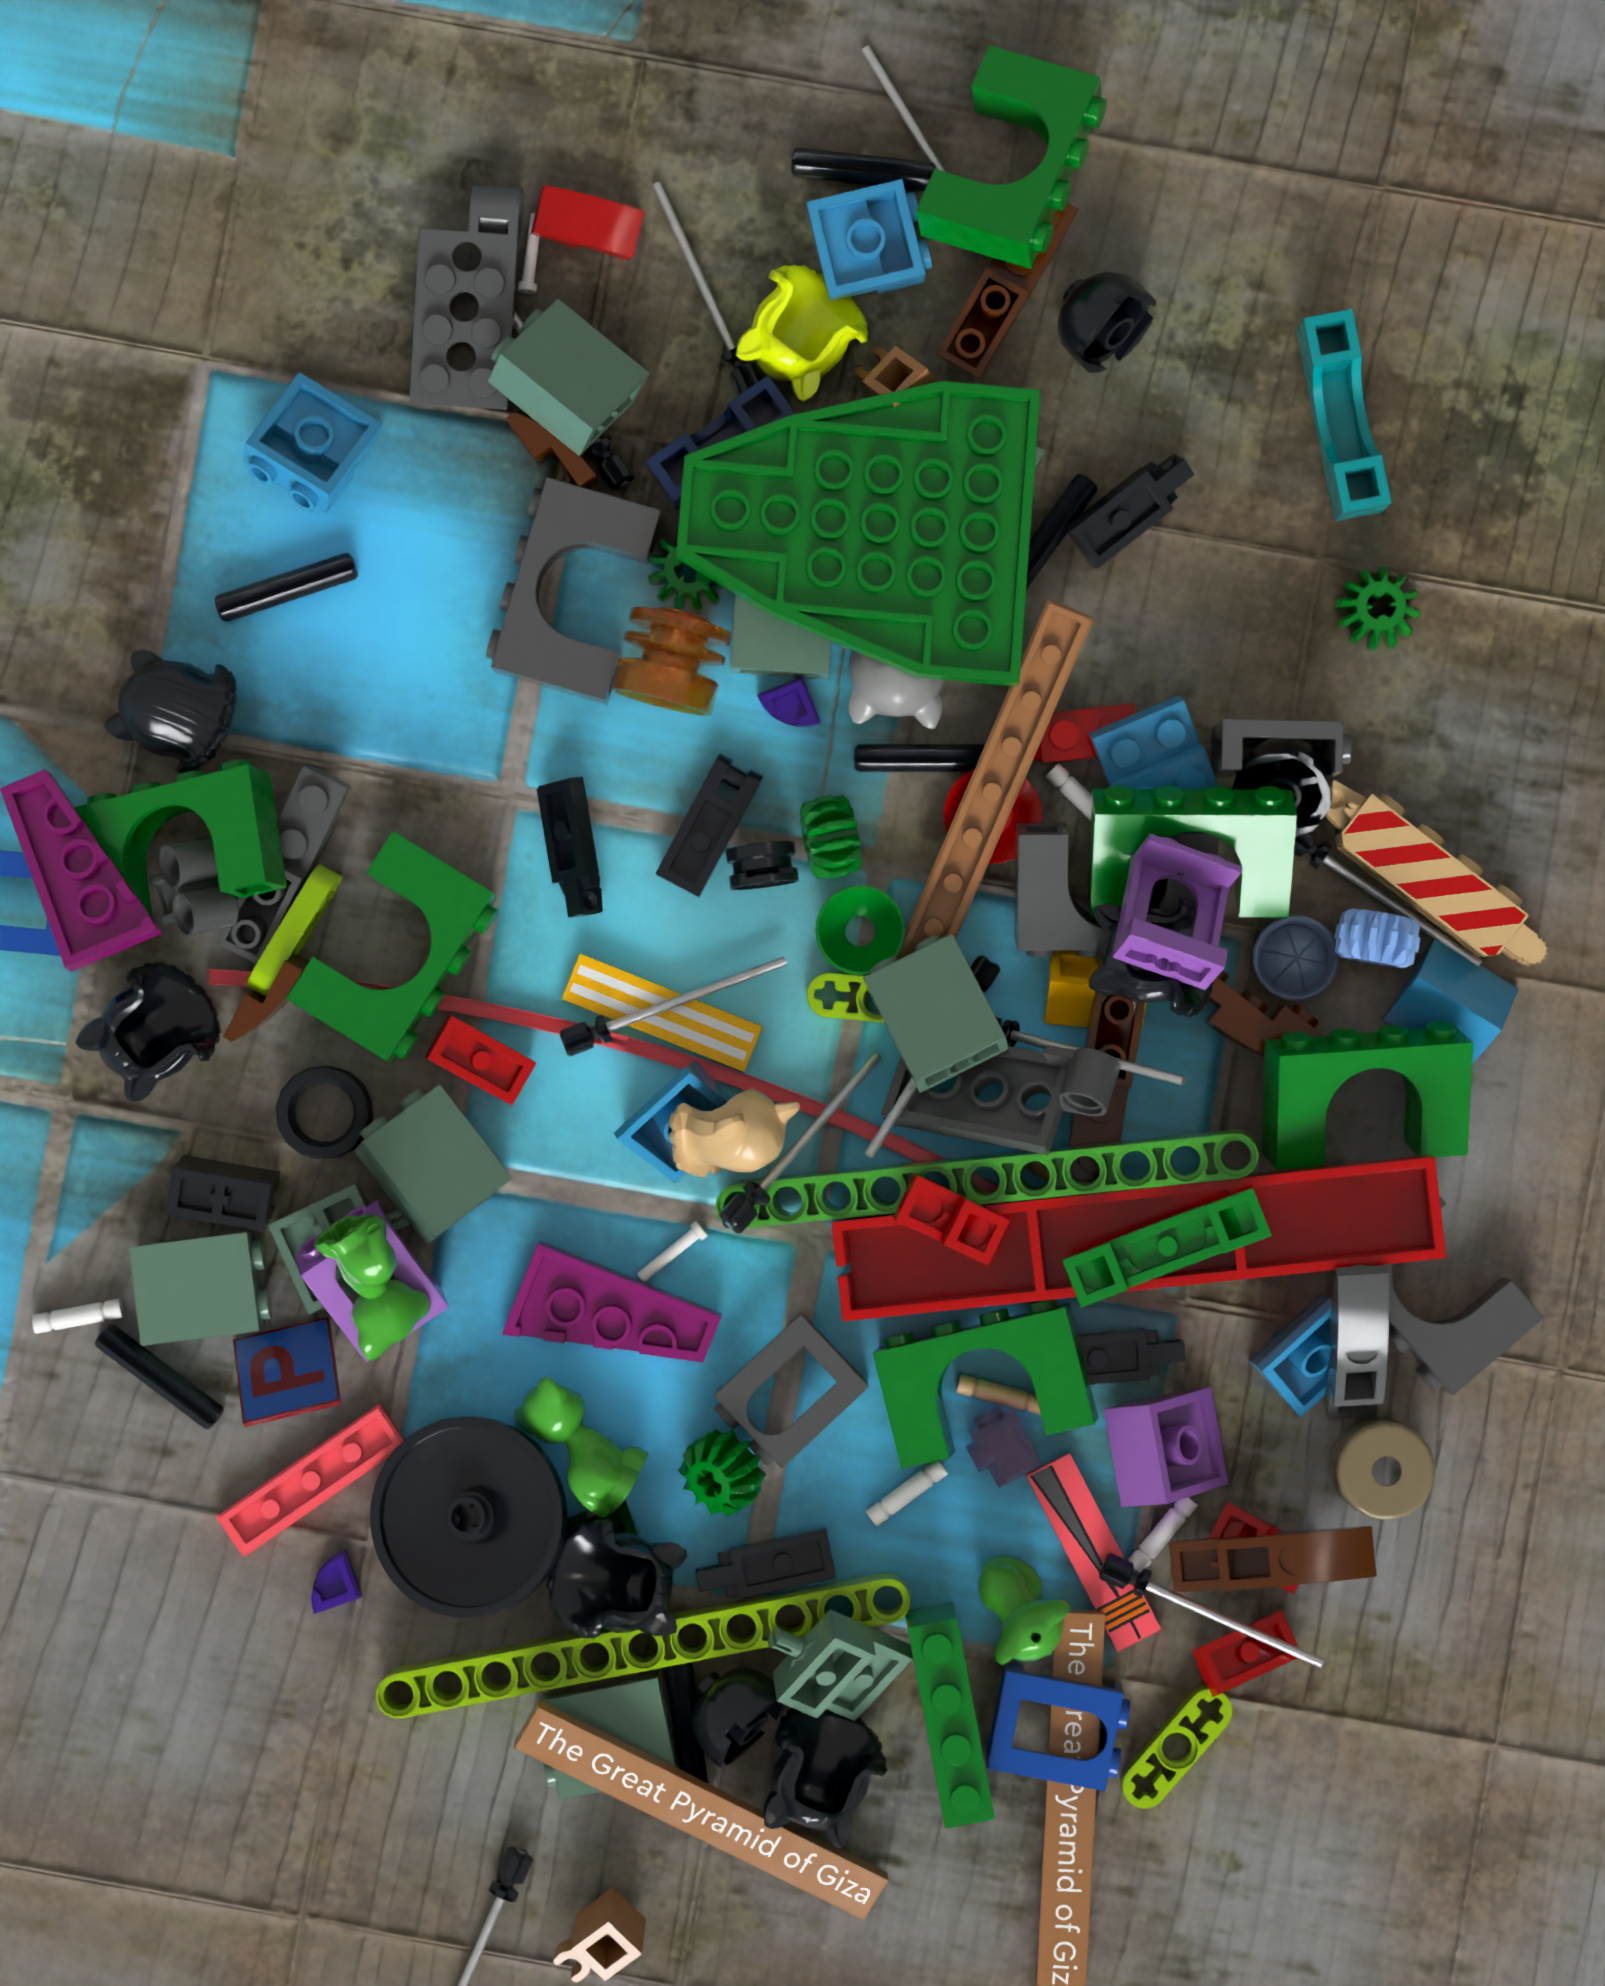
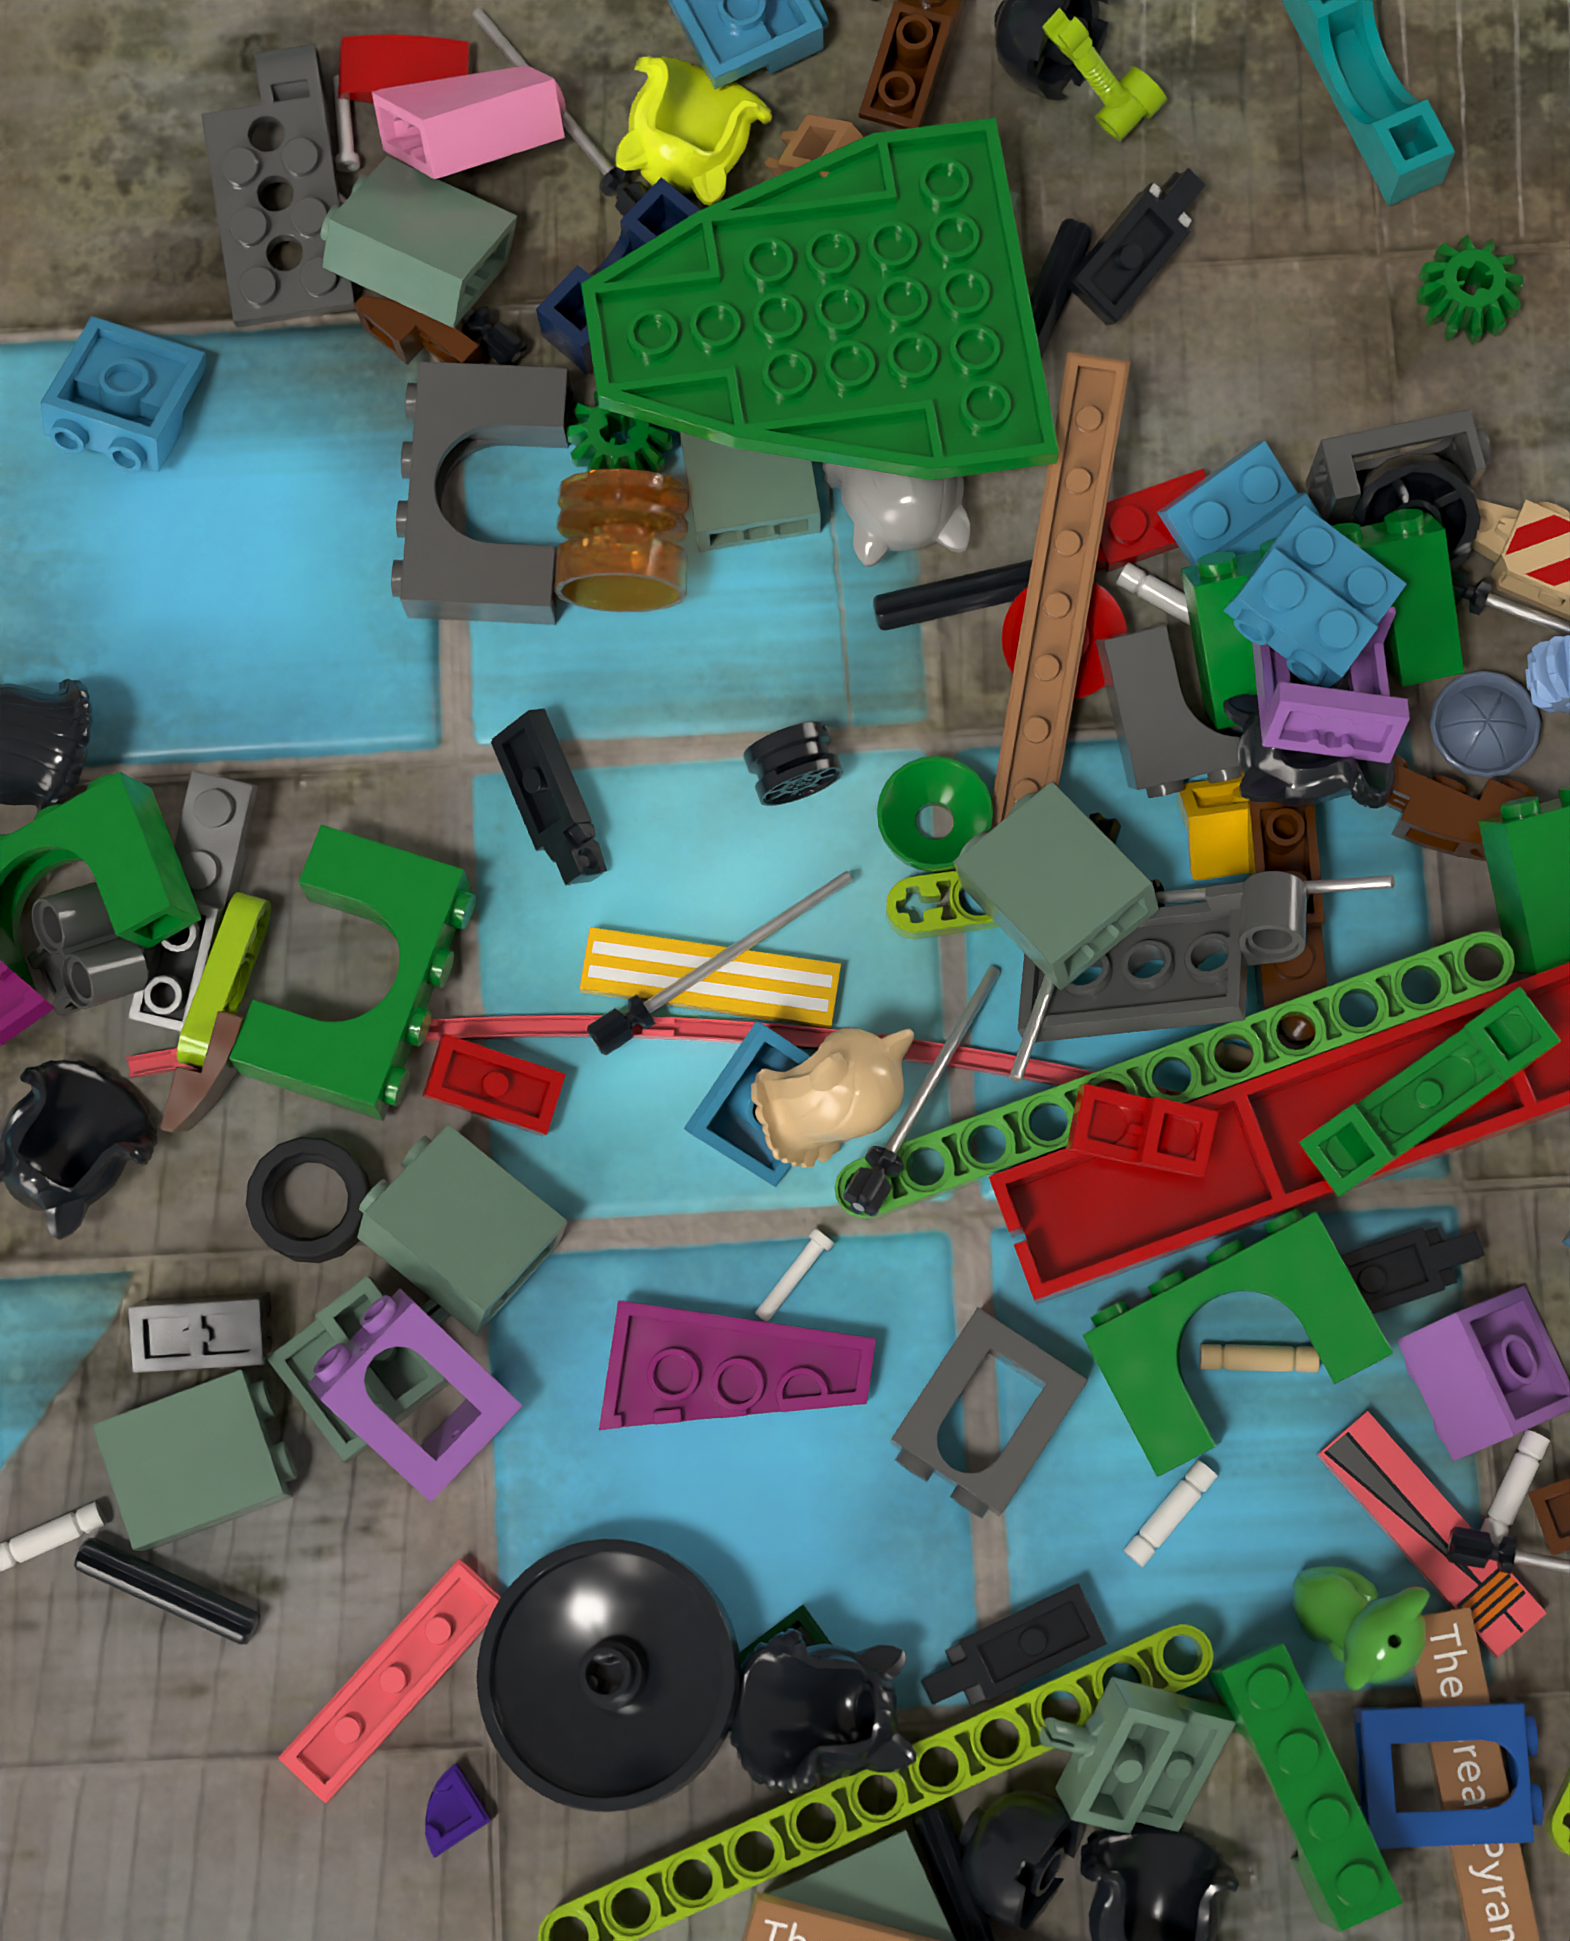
camera: 10 degrees left, 10 degrees down
black axle [215,553,358,622] -> none
blue piece [233,1317,342,1427] -> none
bright green animal [314,1214,431,1360] -> none
bright green animal [514,1377,648,1517] -> none
black plate [655,753,764,898] -> none
green gear [678,1429,766,1517] -> none
dark purple tile [757,677,821,727] -> none
green gear [800,795,862,879] -> none
clear purple brick [966,1405,1043,1488] -> none
none -> bright pink slope [372,65,565,179]
none -> lime brick [1042,8,1167,142]
none -> dark azure plate [1223,505,1407,688]

